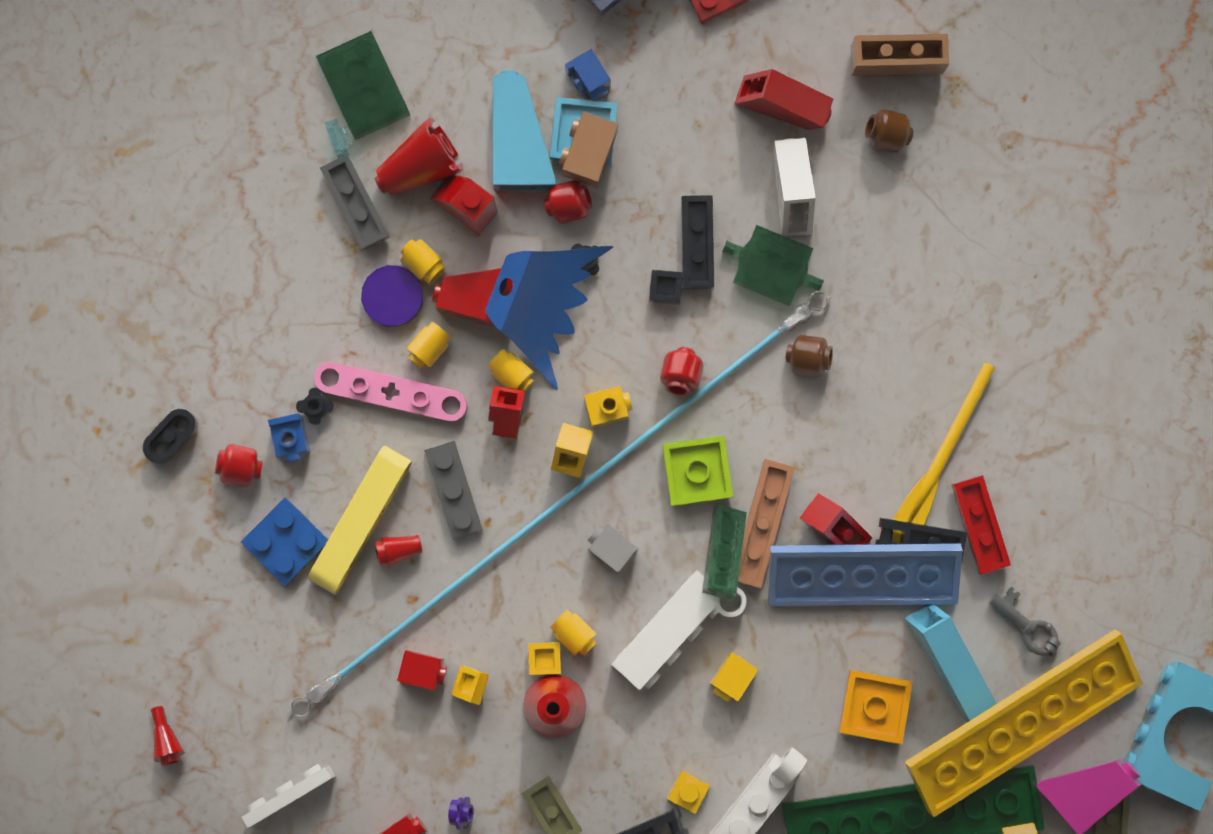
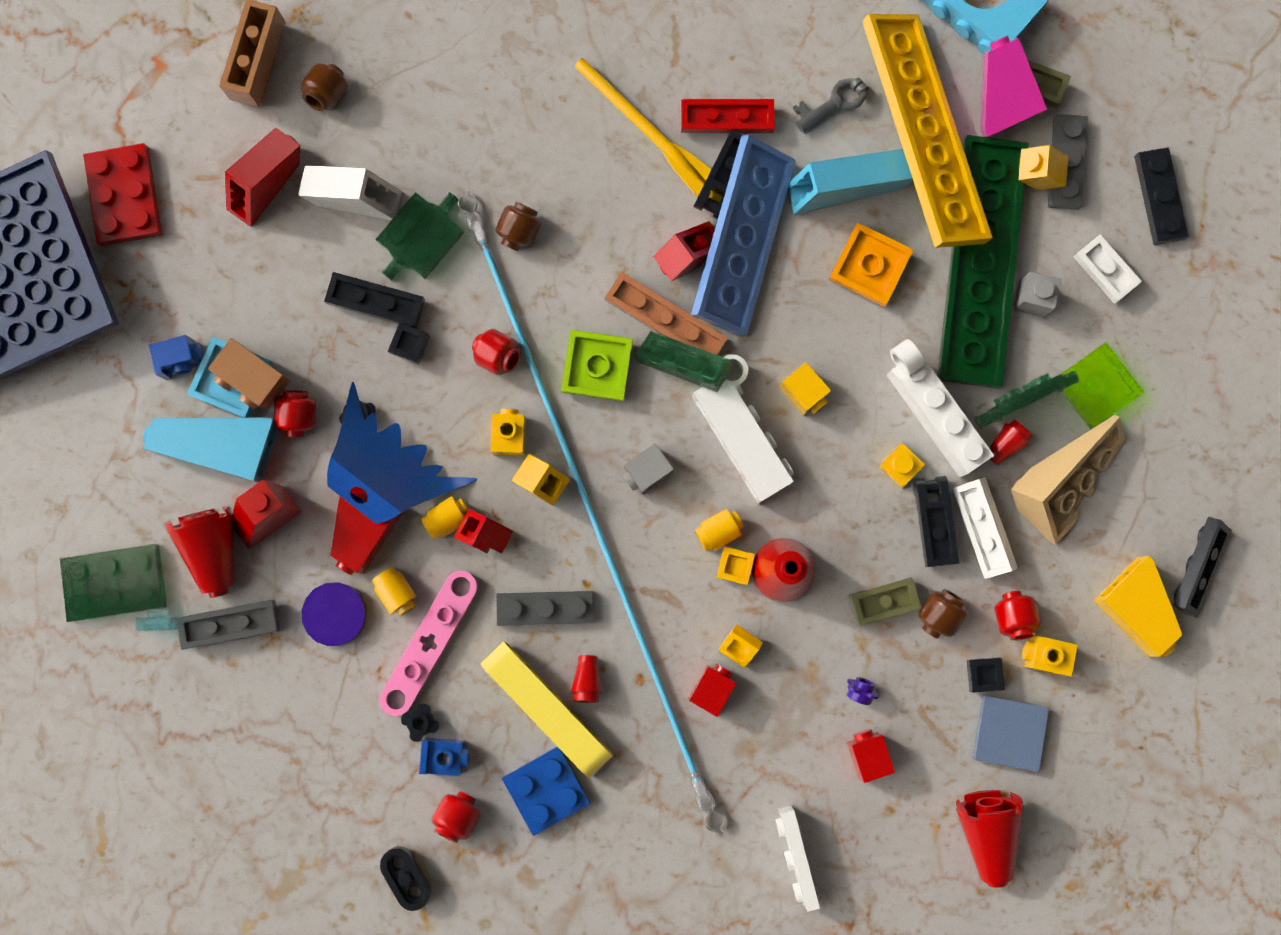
camera: 70 degrees left, 0 degrees up
yellow brick [400,239,446,285] -> none

